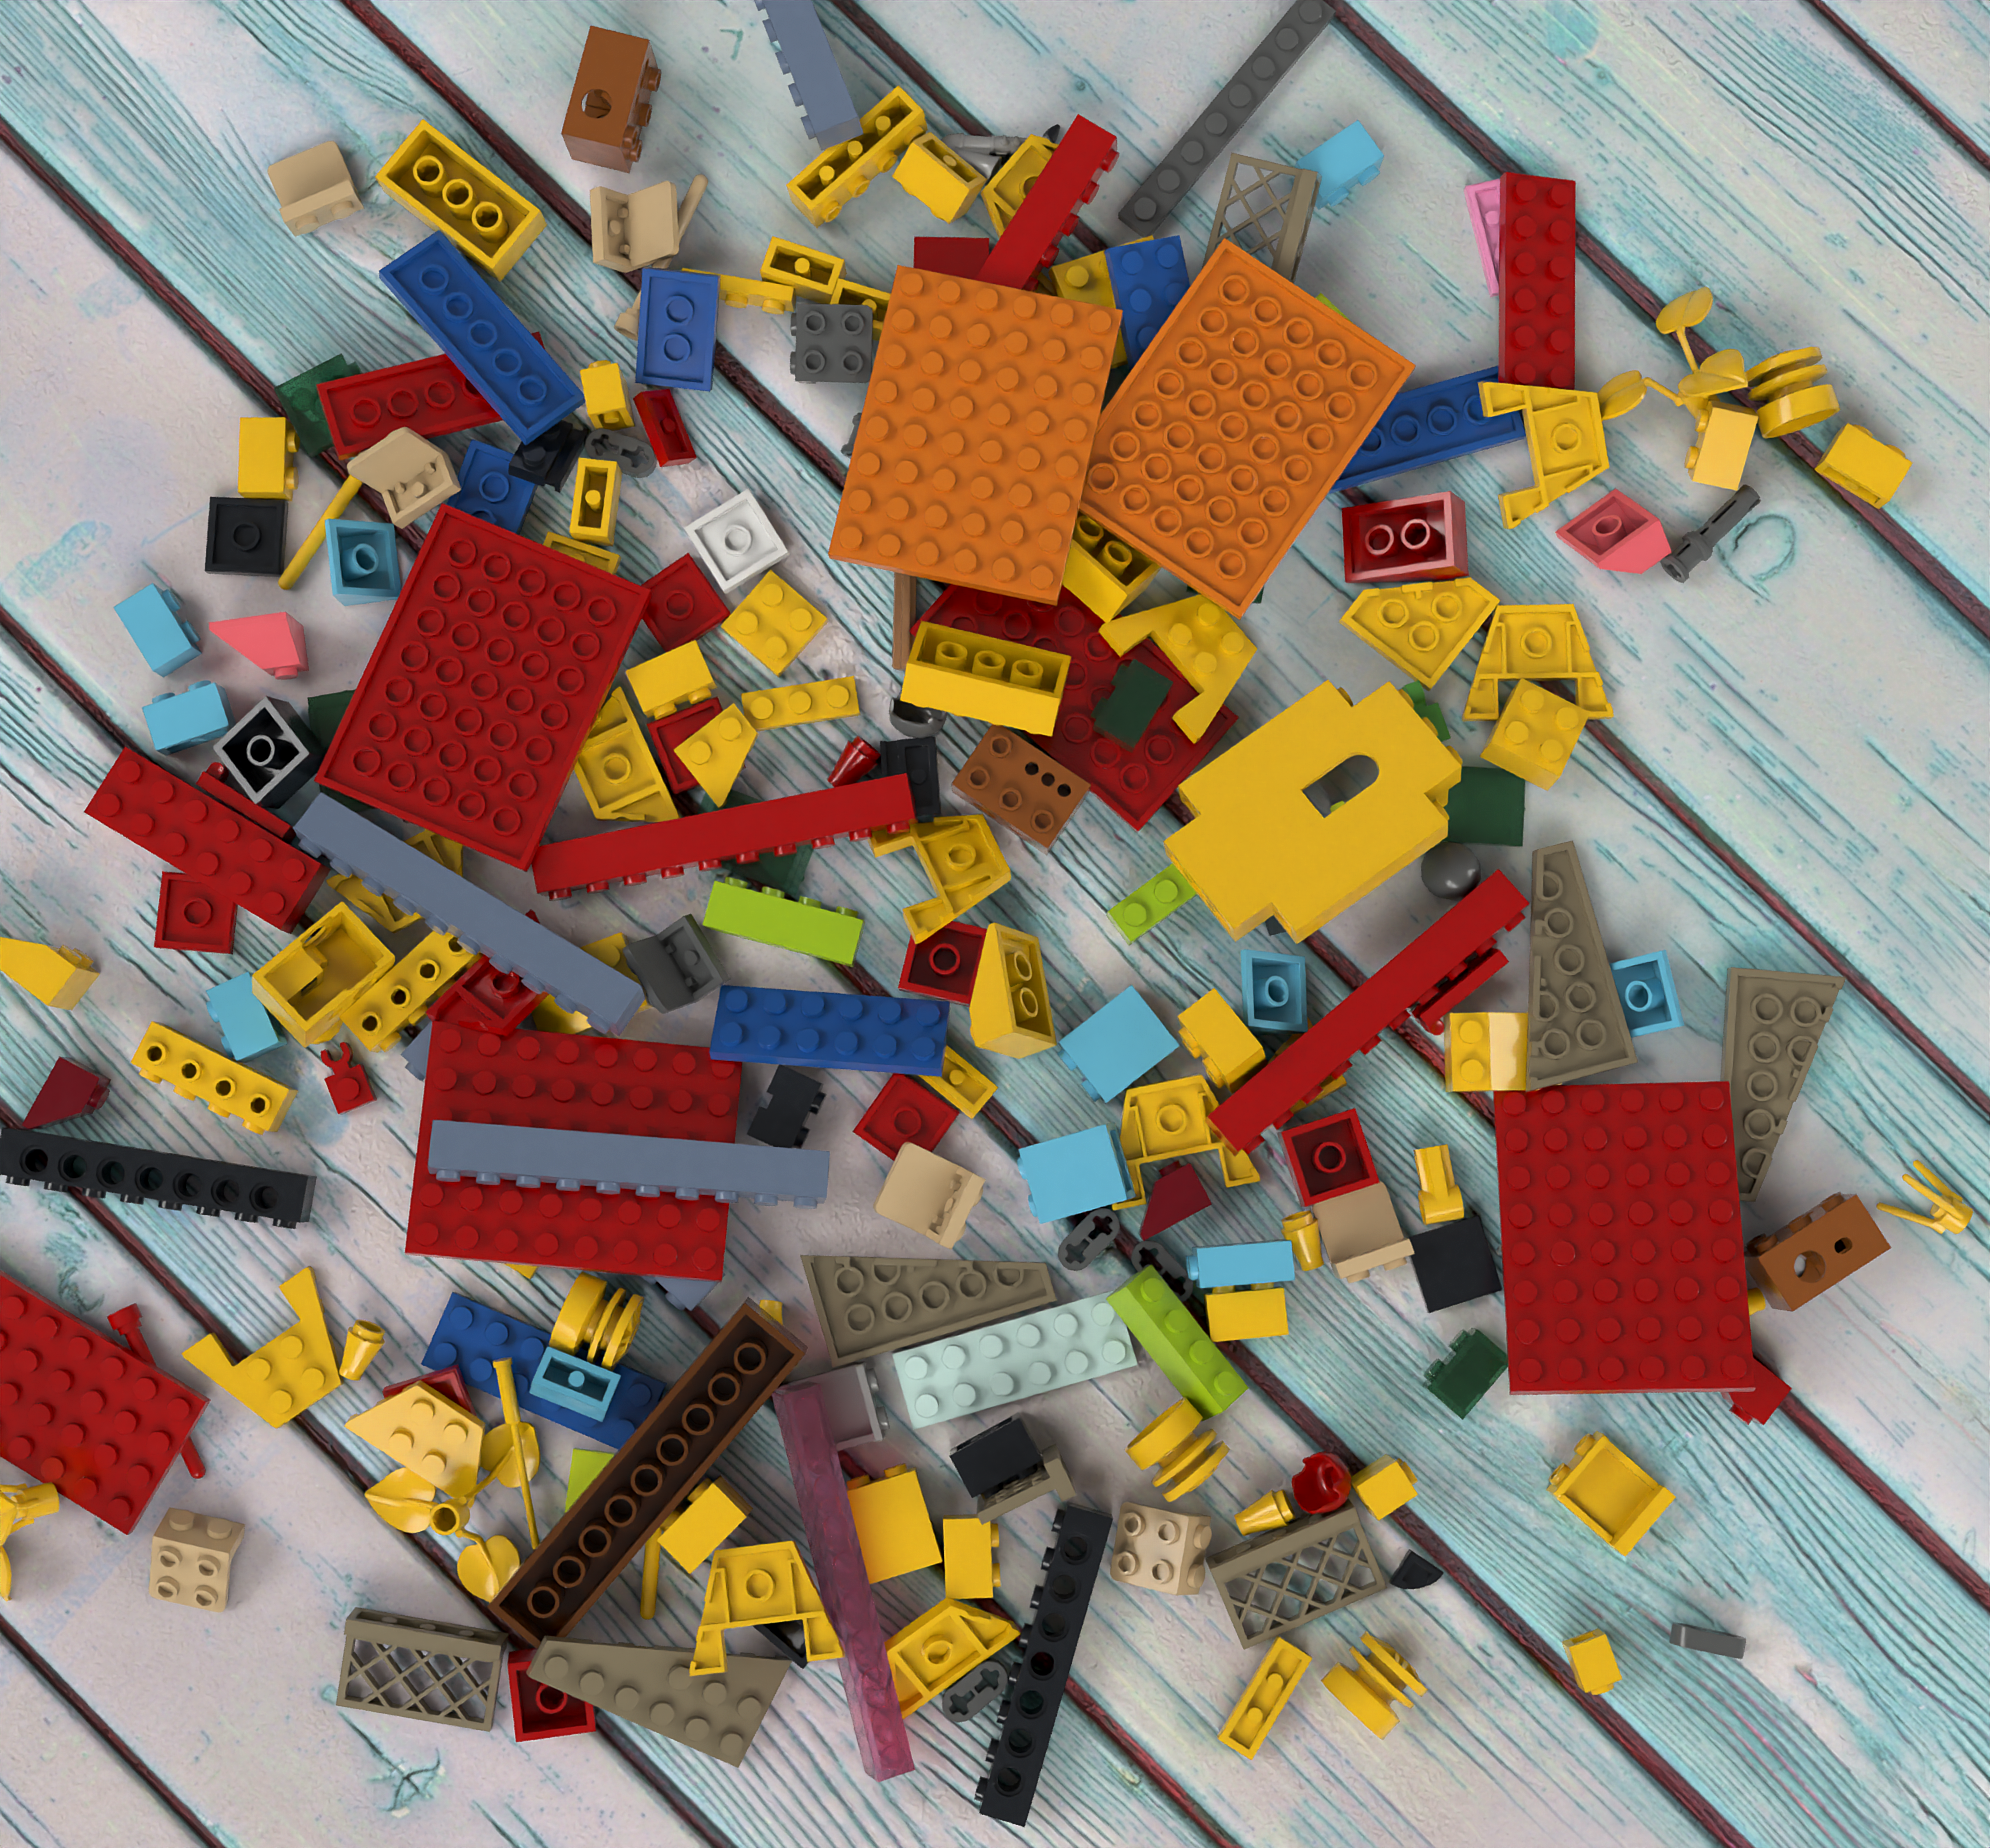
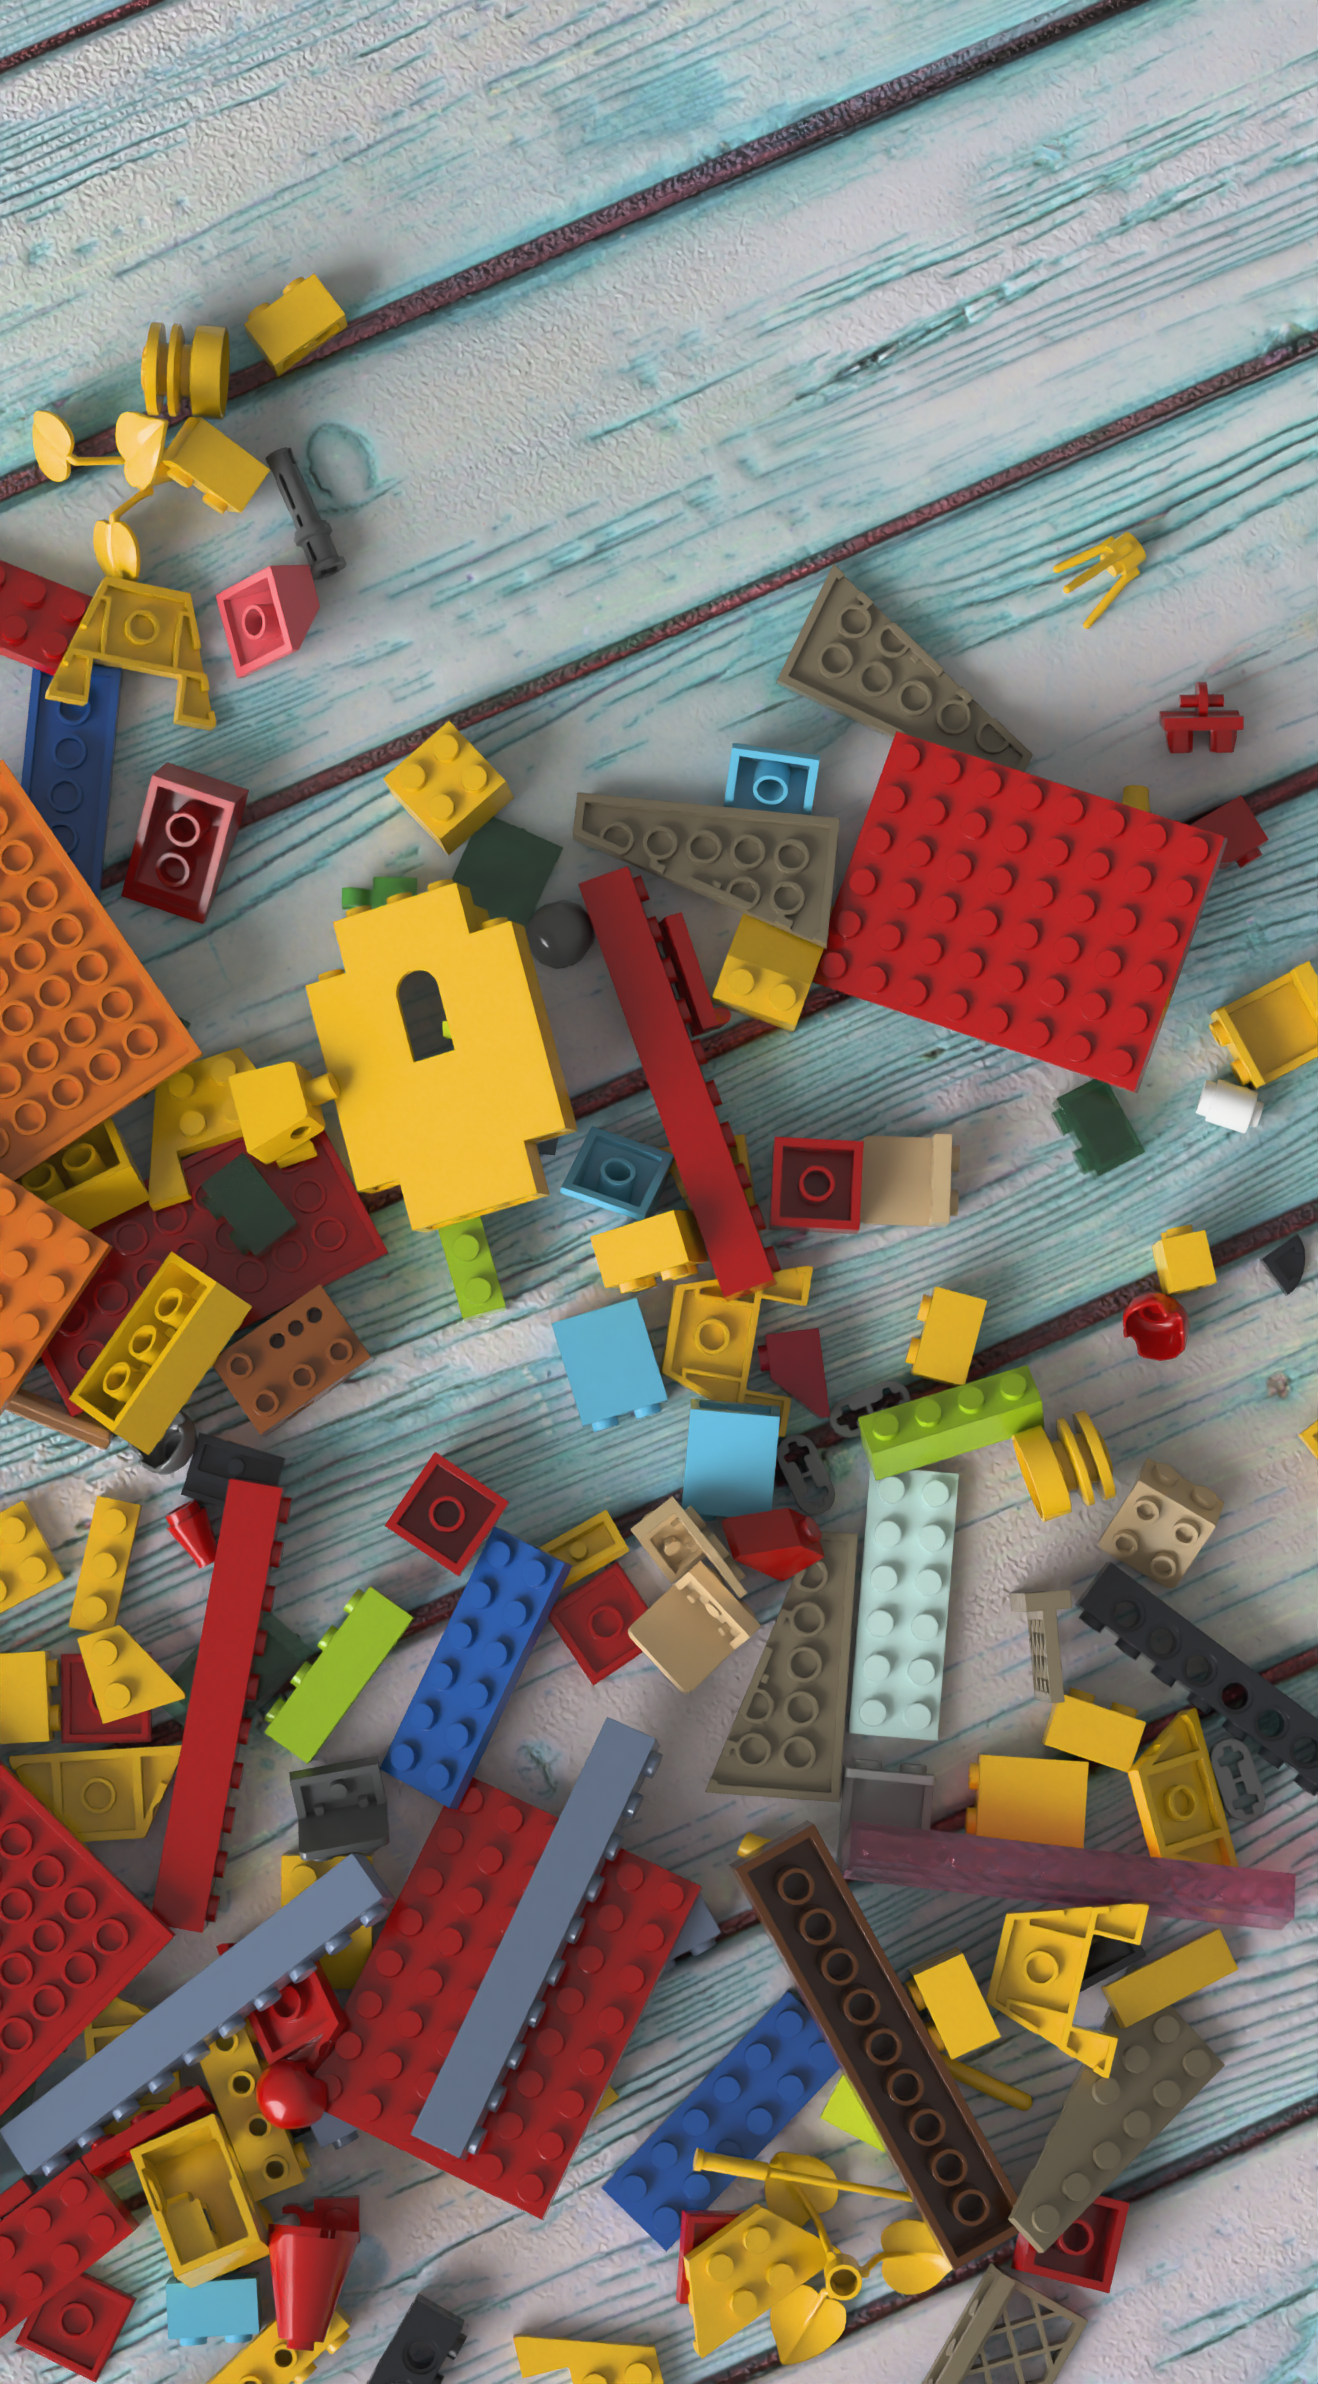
camera: 75 degrees left, 0 degrees up
yellow cone [339,1320,385,1381] -> none
medium azure brick [529,1346,621,1422] -> none
yellow wheel [549,1271,645,1372] -> none
black brick [747,1065,827,1149] -> none
yellow wing [867,814,1011,944] -> none
black brick [949,1412,1042,1500] -> none
yellow slope [969,922,1057,1059] -> none
medium azure brick [1186,1239,1295,1288] -> none
dark tan fence [1205,1498,1387,1650] -> none
yellow cone [1234,1489,1296,1537] -> none
yellow cone [1281,1210,1324,1271] -> none
yellow plate [1339,577,1501,692] -> none
black tile [1406,1215,1503,1313] -> none
yellow piece [1413,1144,1464,1225] -> none
yellow wing [1462,604,1614,721] -> none
dark orange piece [1744,1192,1891,1312] -> none
none -> red plate [82,2085,218,2180]
none -> yellow torso [228,1061,340,1165]
none -> red hair [256,2059,327,2129]
none -> red cone [267,2224,359,2351]
none -> tan bracket [630,1496,747,1599]
none -> red slope [721,1508,825,1582]
none -> yellow tile [1101,1929,1239,2028]
none -> red hips [1159,682,1244,753]
none -> white brick [1195,1079,1264,1134]

